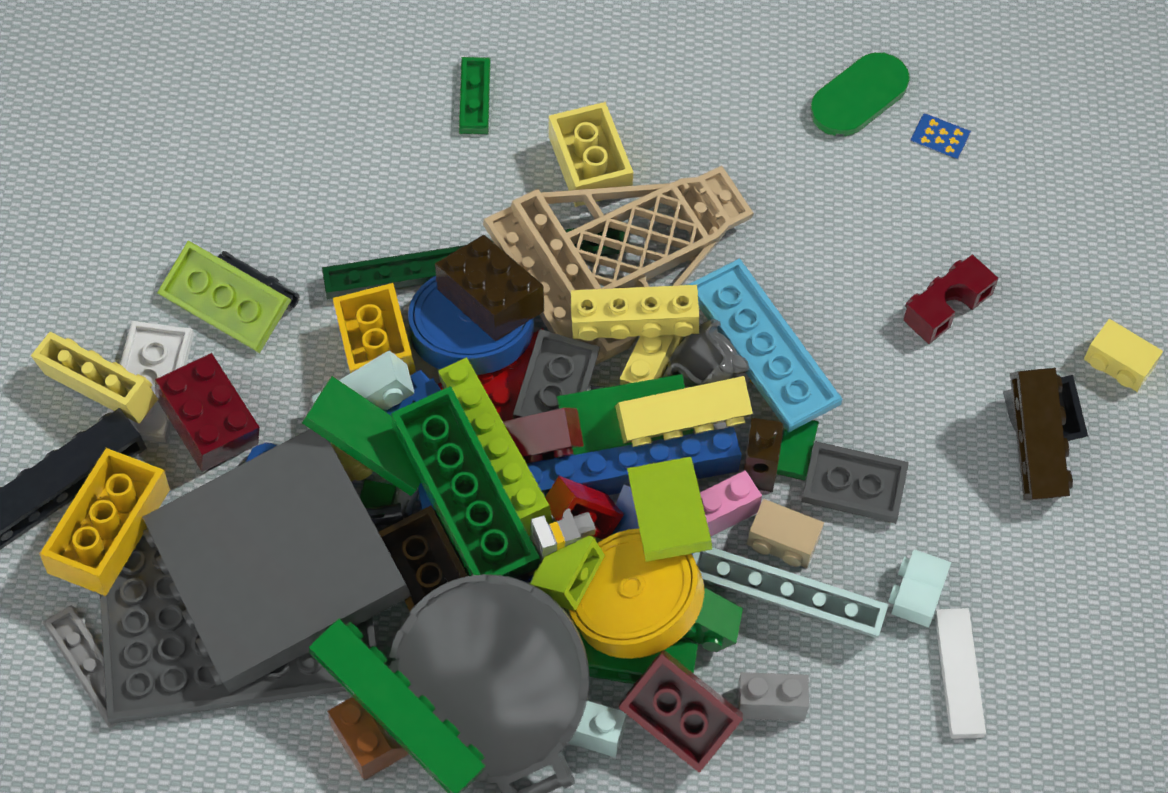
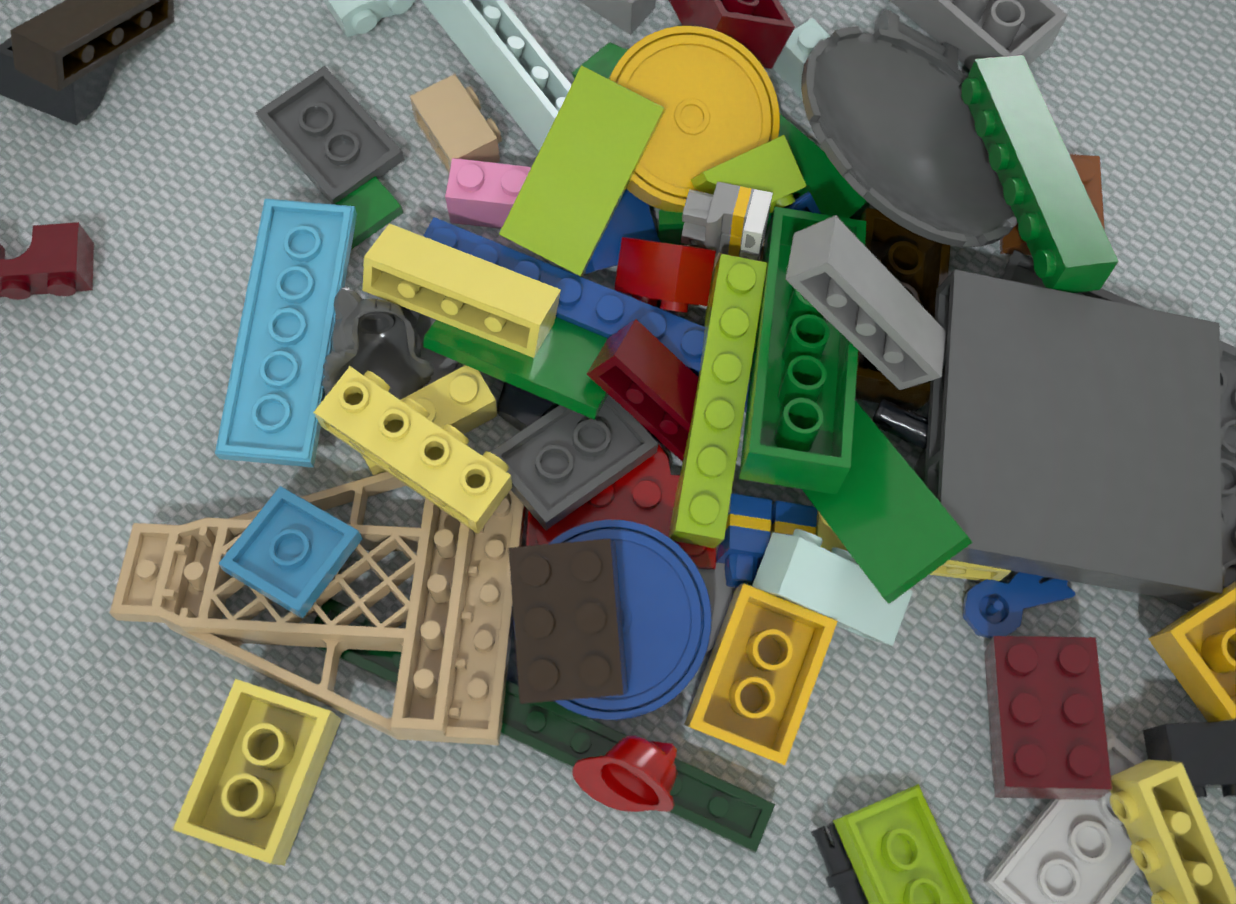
camera: 145 degrees left, 10 degrees up
dark brown torso [743,418,783,492] -> none
none -> dark azure plate [218,486,363,619]
none -> red piece [572,735,677,812]
none -> light grey brick [786,216,946,390]

